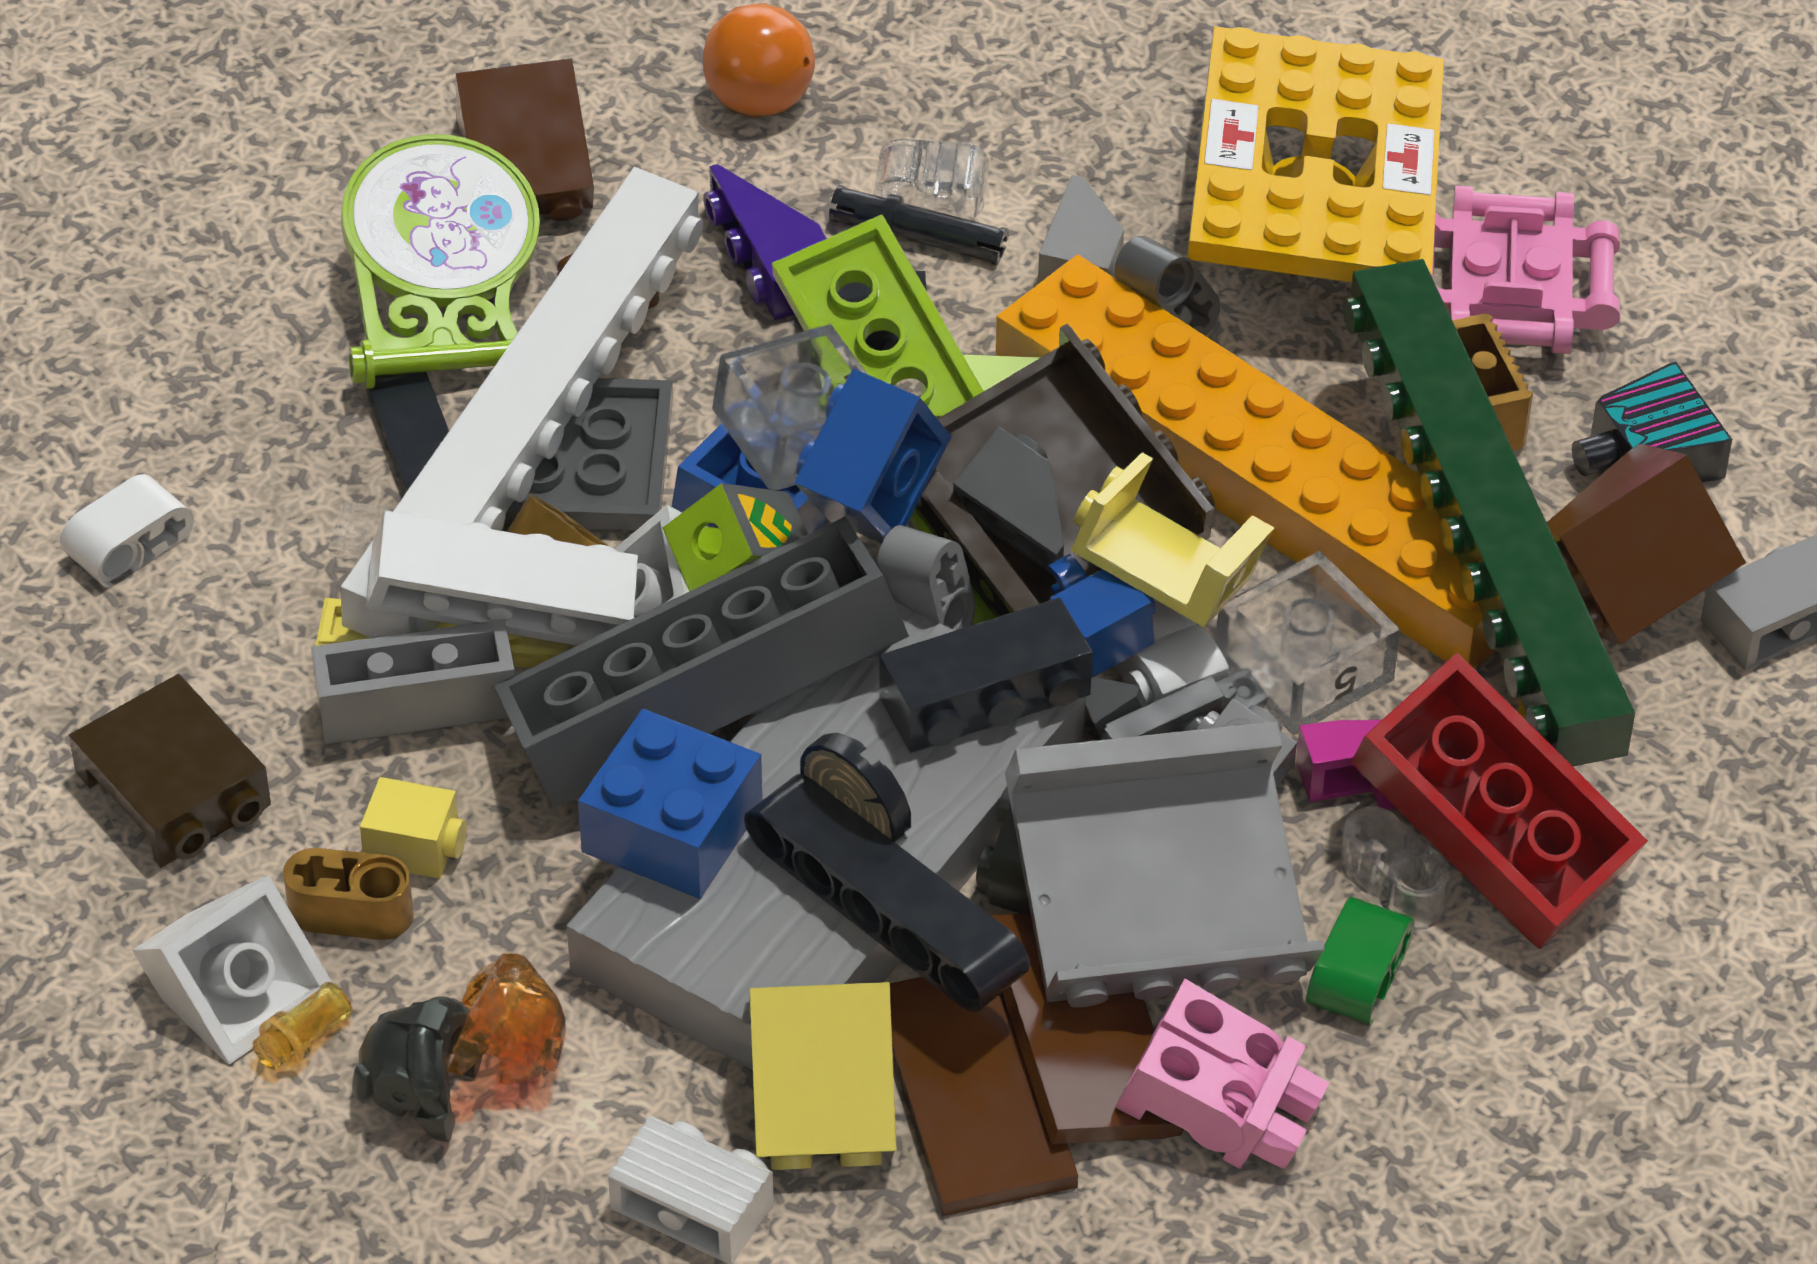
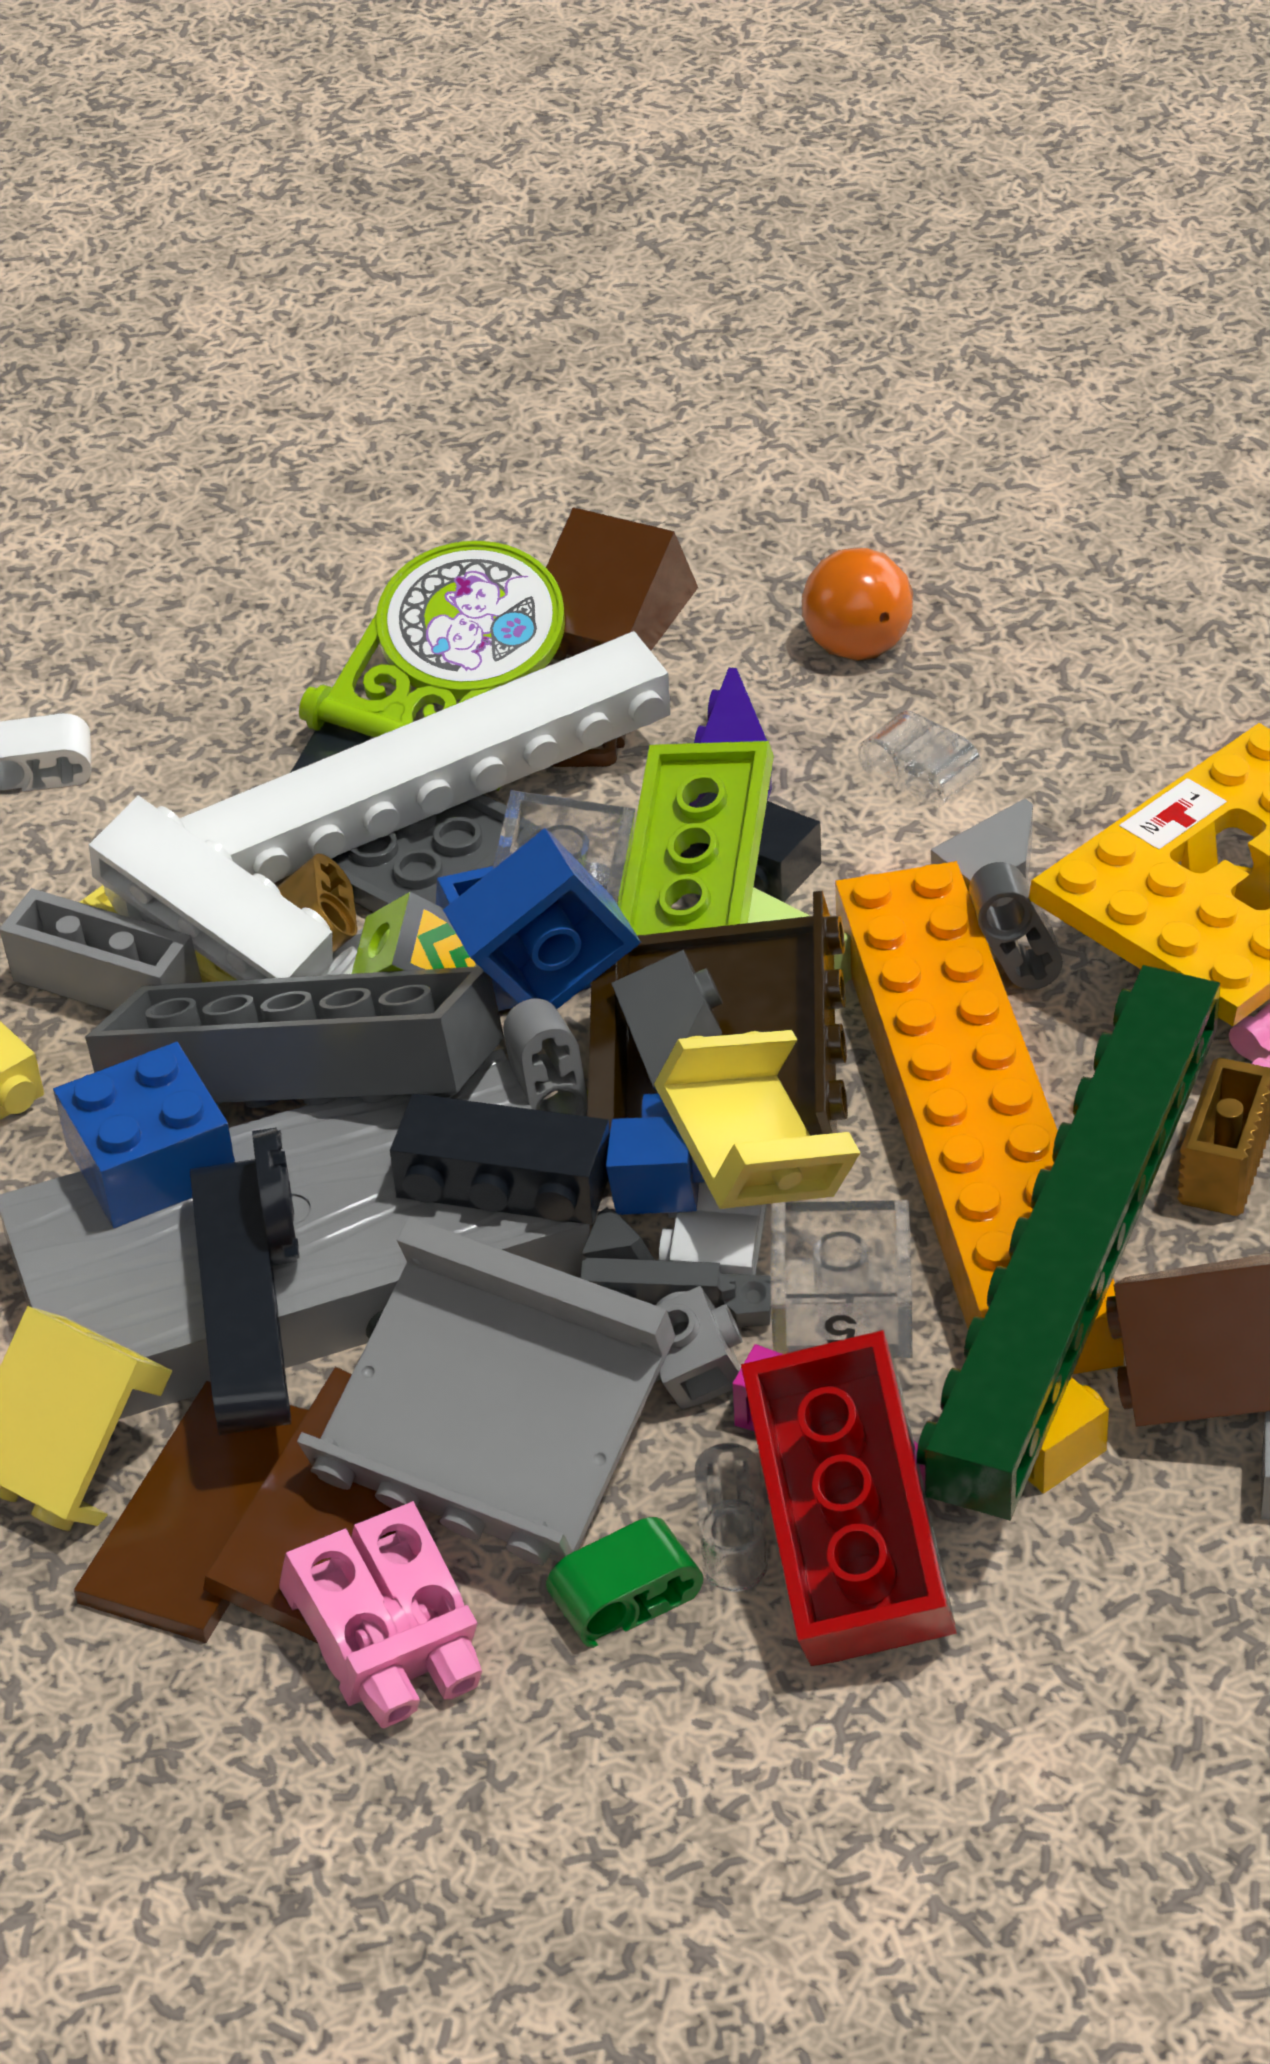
camera: 40 degrees right, 5 degrees down
black pin [829,185,1009,265] -> none

